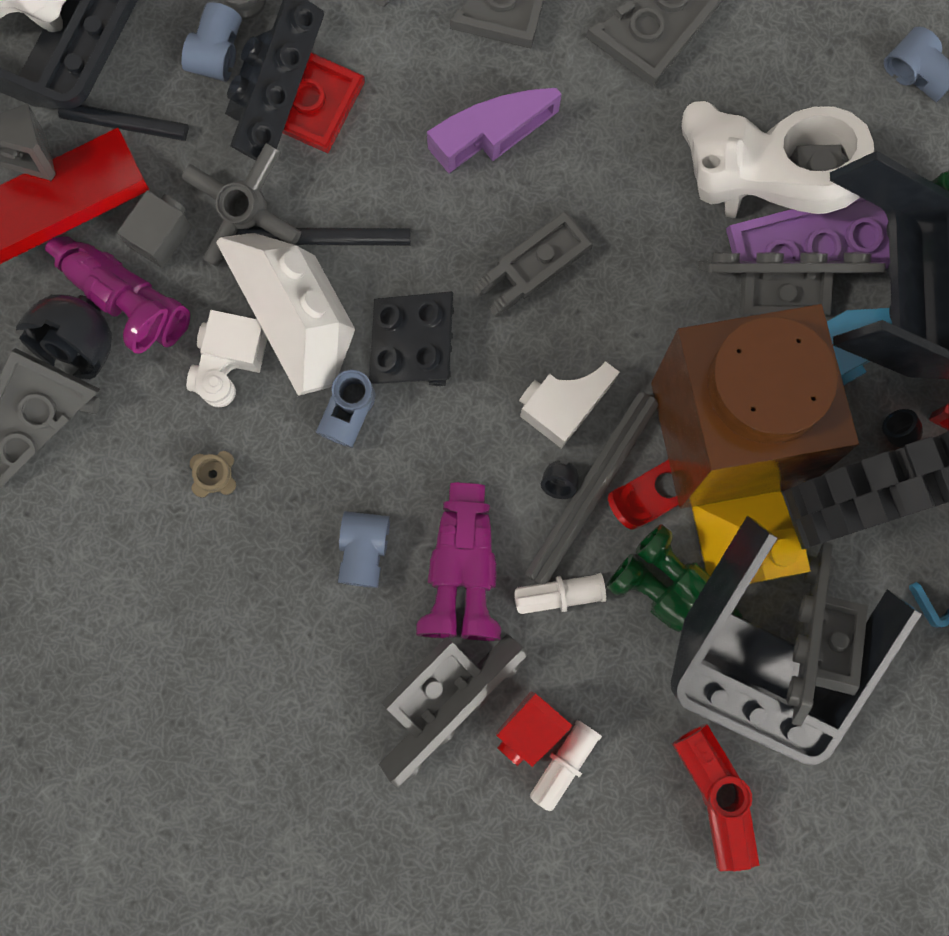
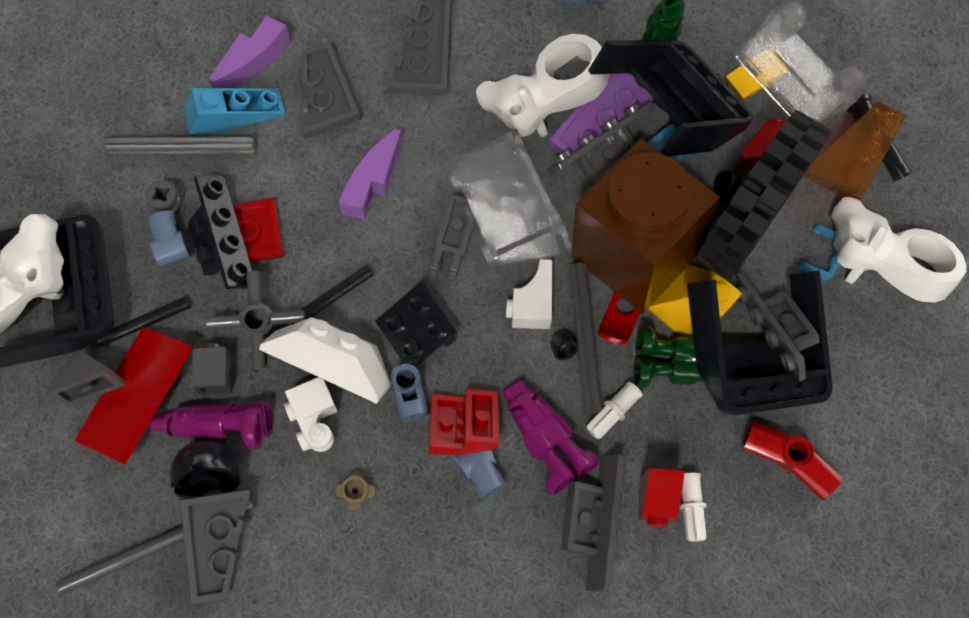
camera: 35 degrees left, 10 degrees down
none -> red slope [428,388,499,455]
none -> clear windscreen [448,128,573,268]

